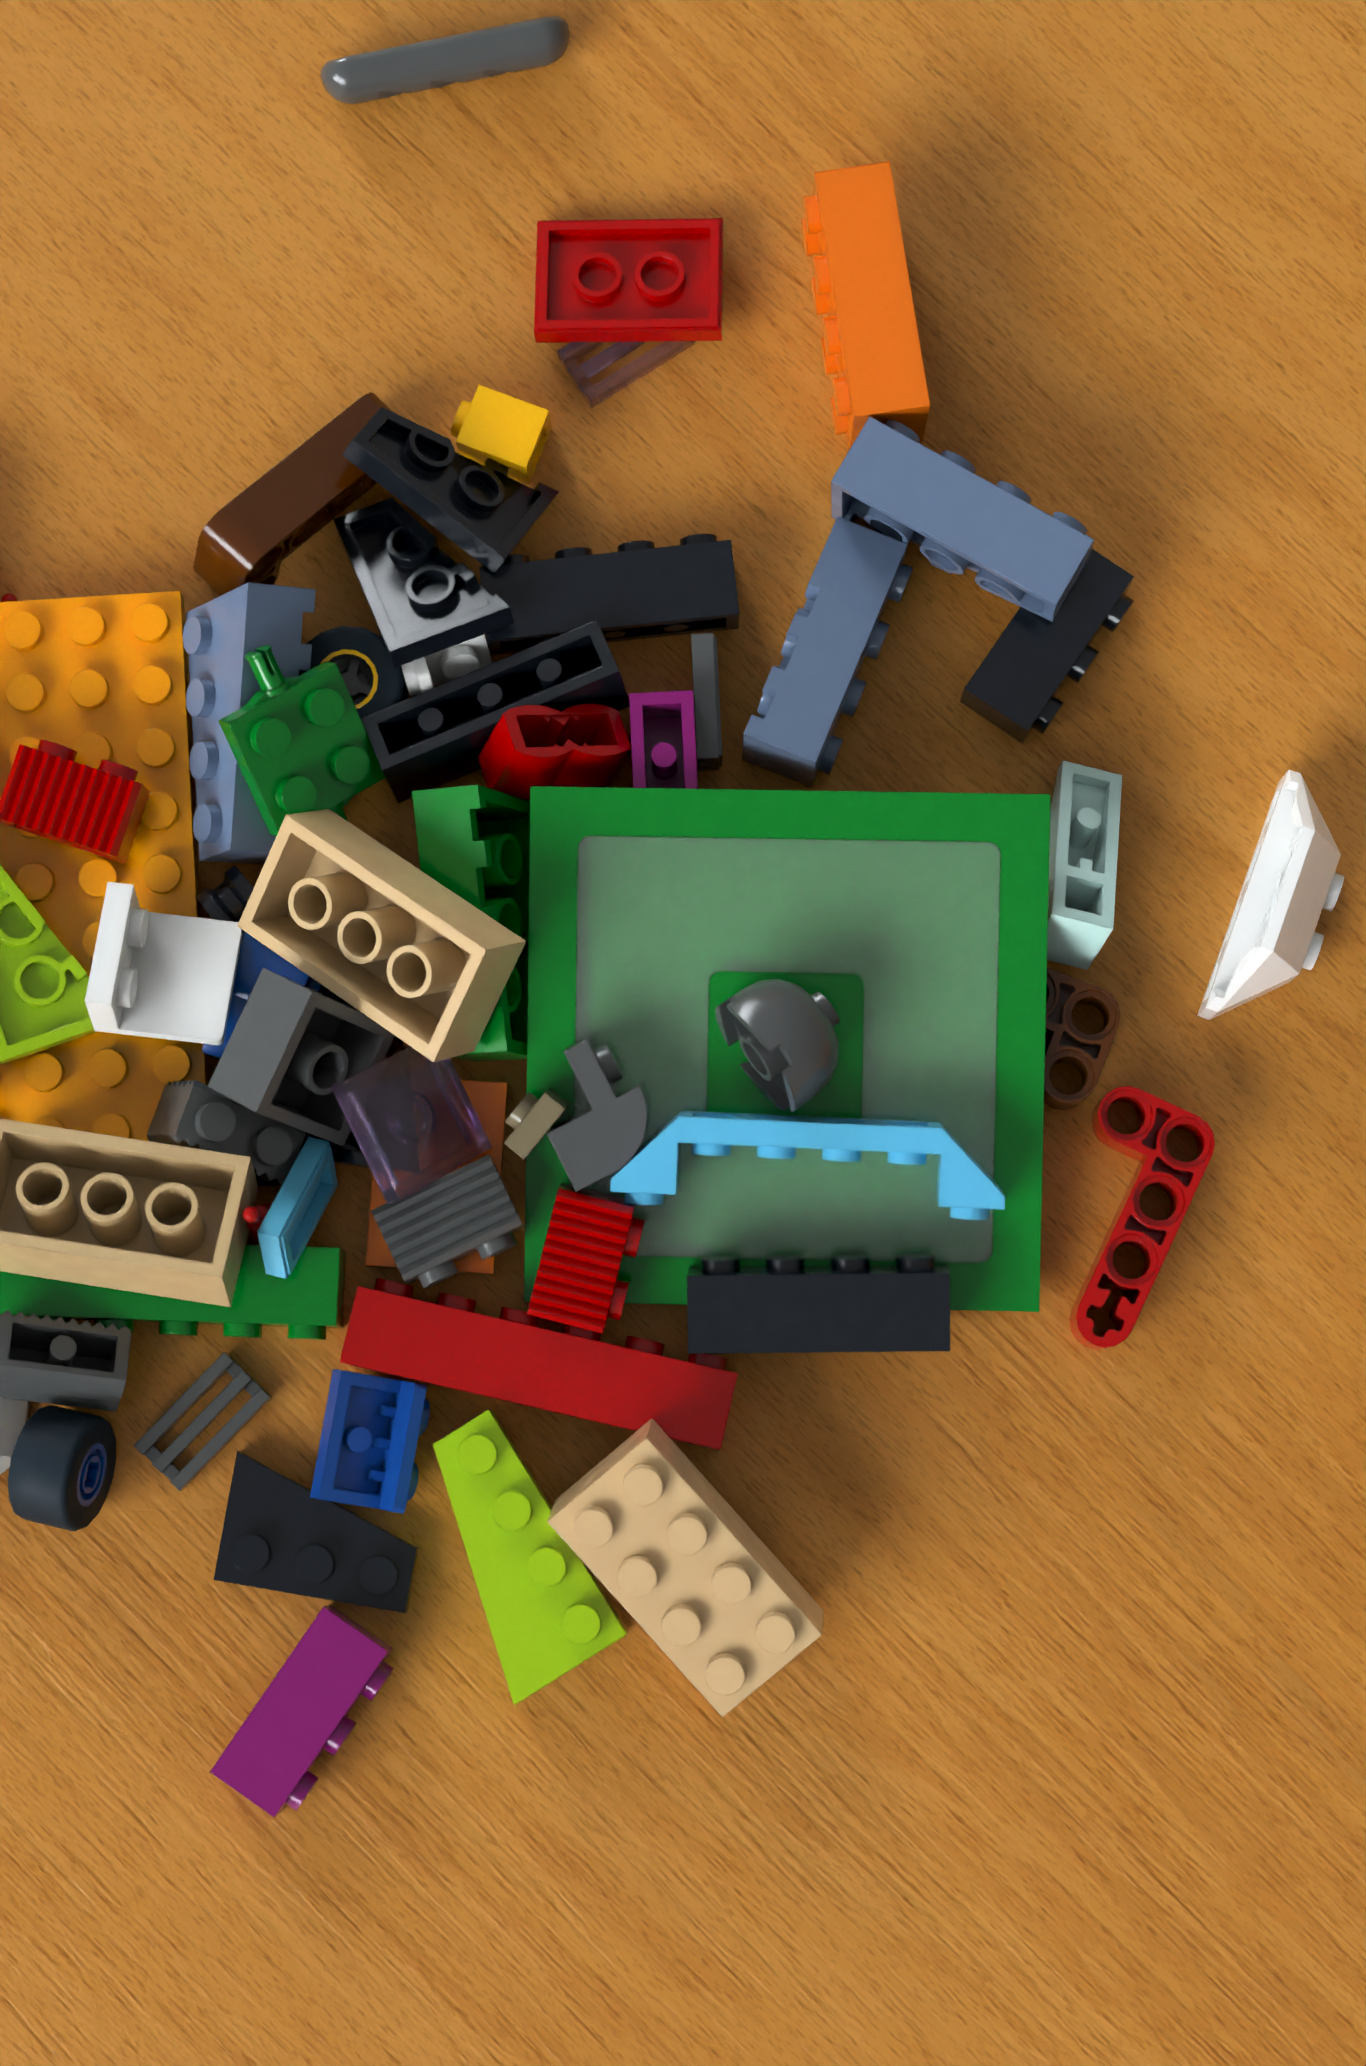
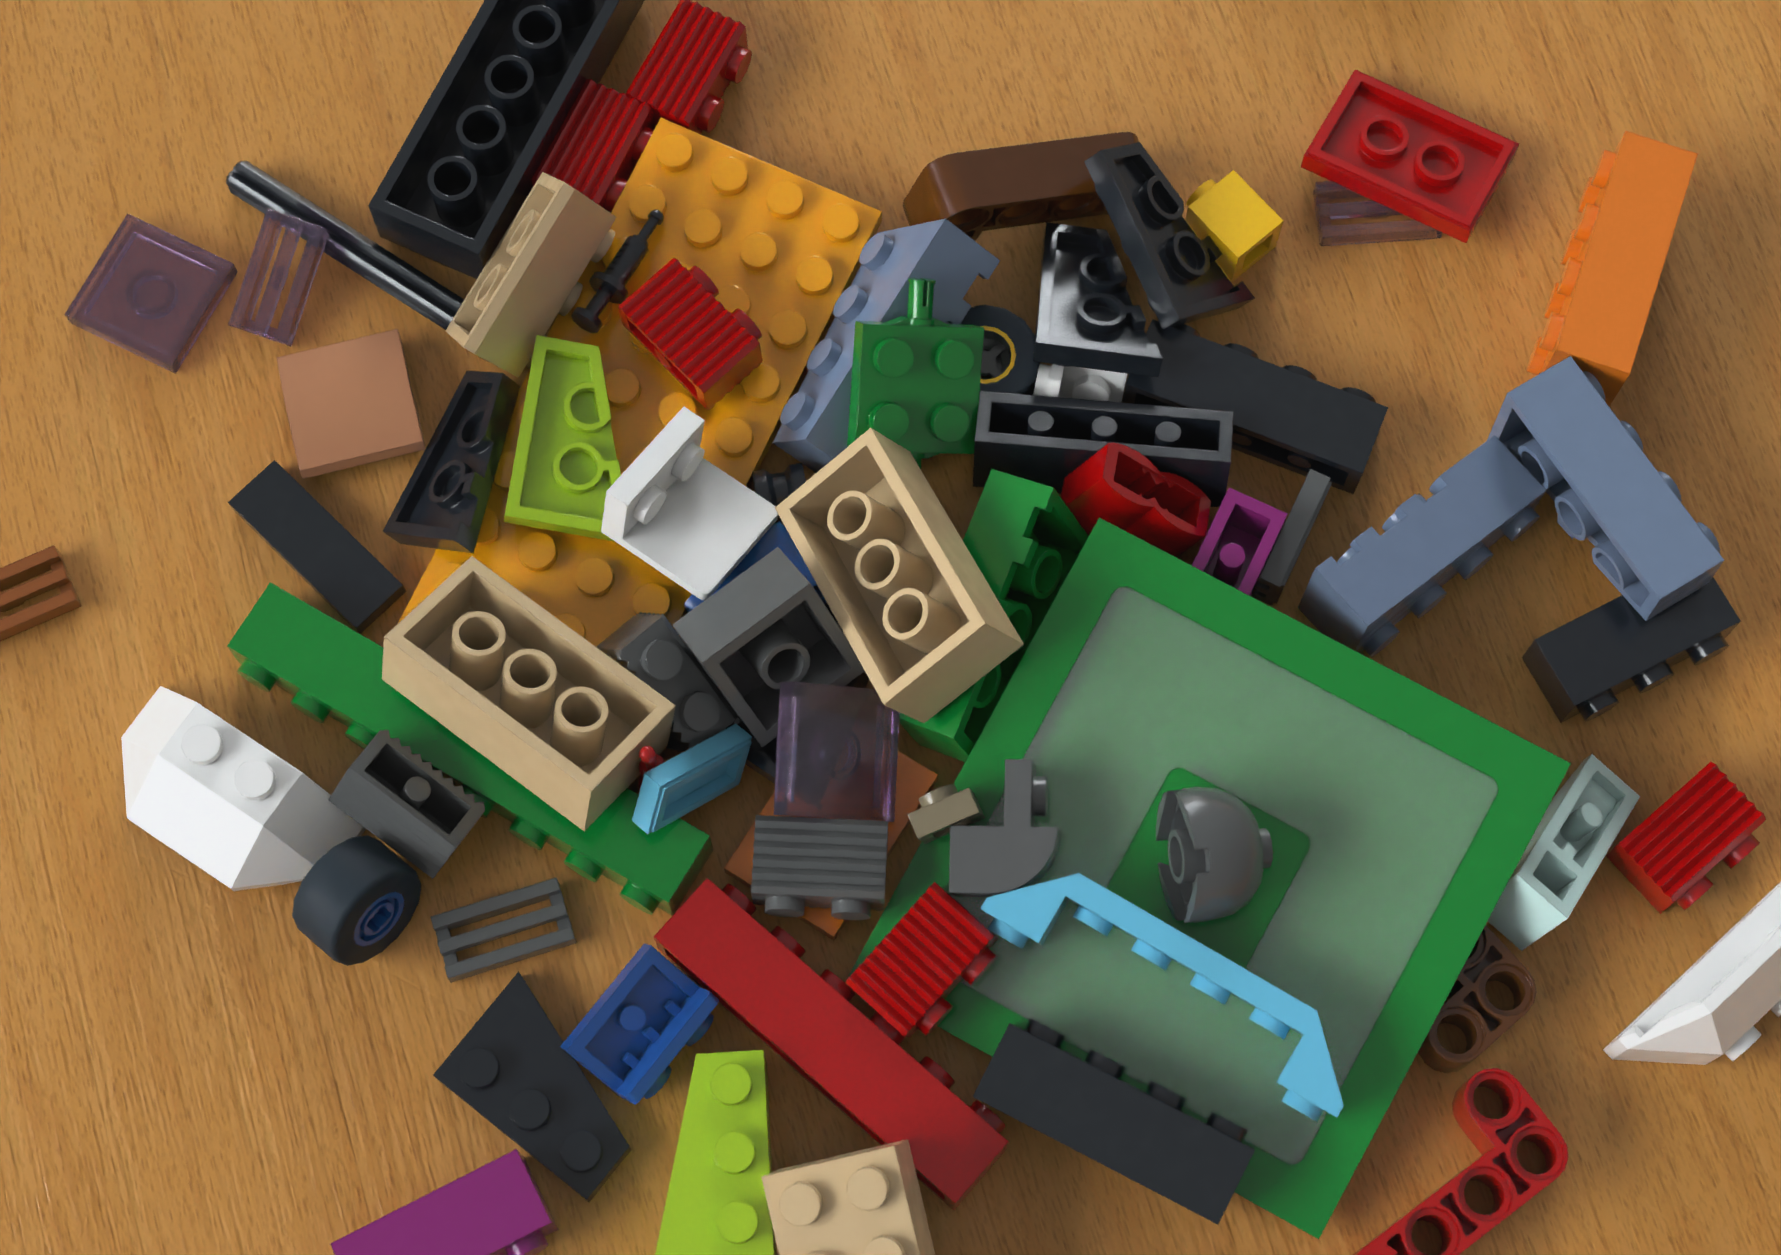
camera: 25 degrees right, 10 degrees down
none -> red brick [1606,762,1766,914]

